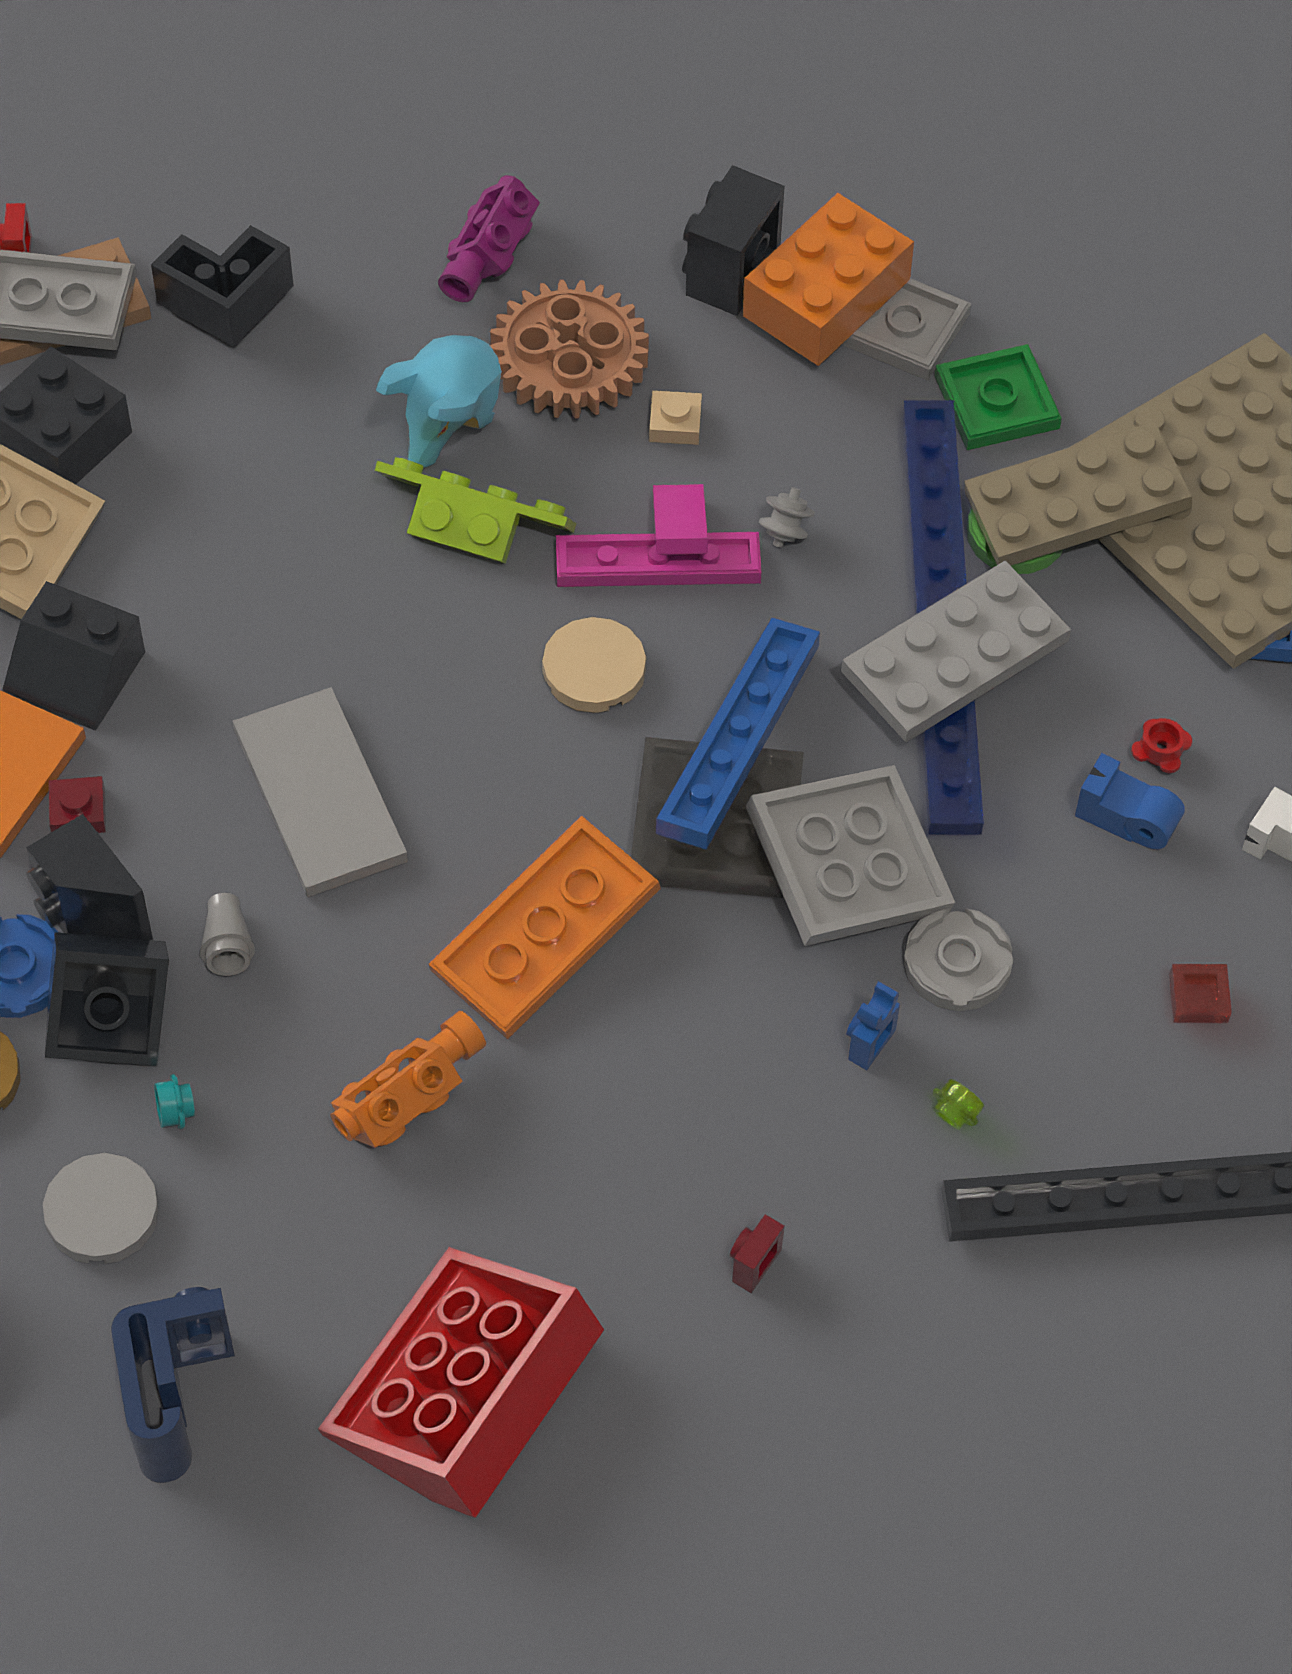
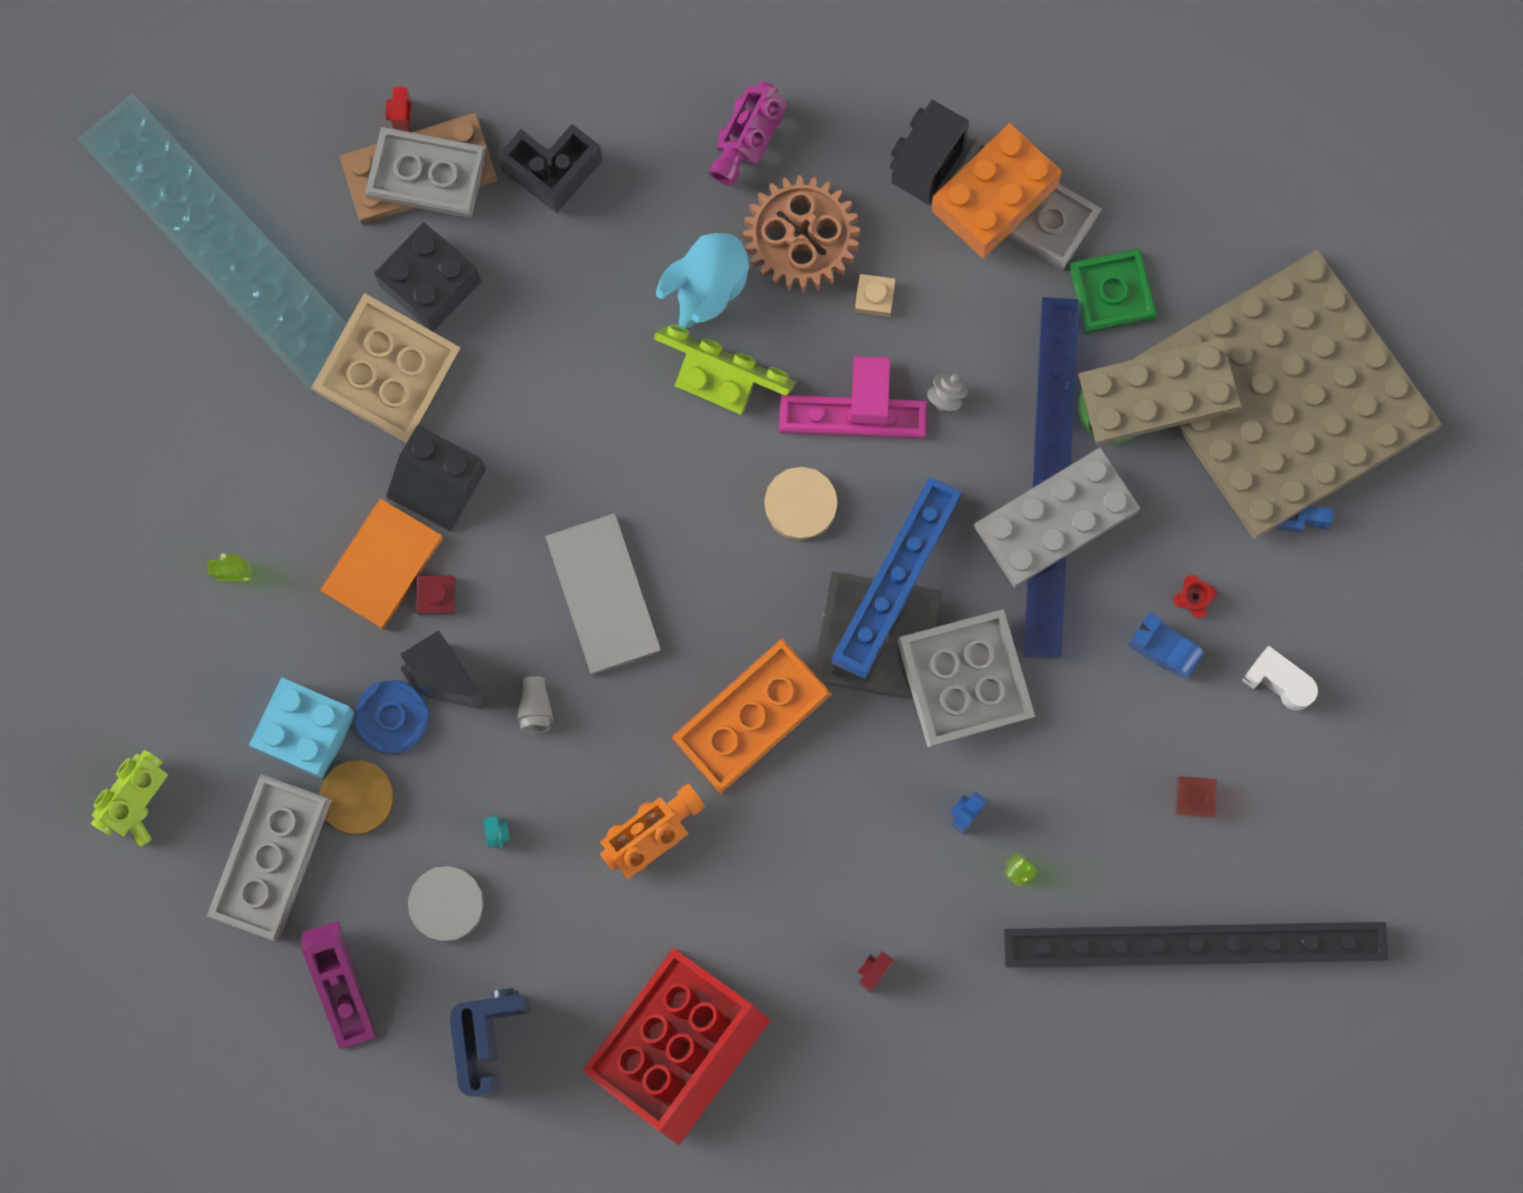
camera: 10 degrees right, 20 degrees up
black slope [44,932,169,1066] -> none
light grey tile [903,908,1013,1011] -> none

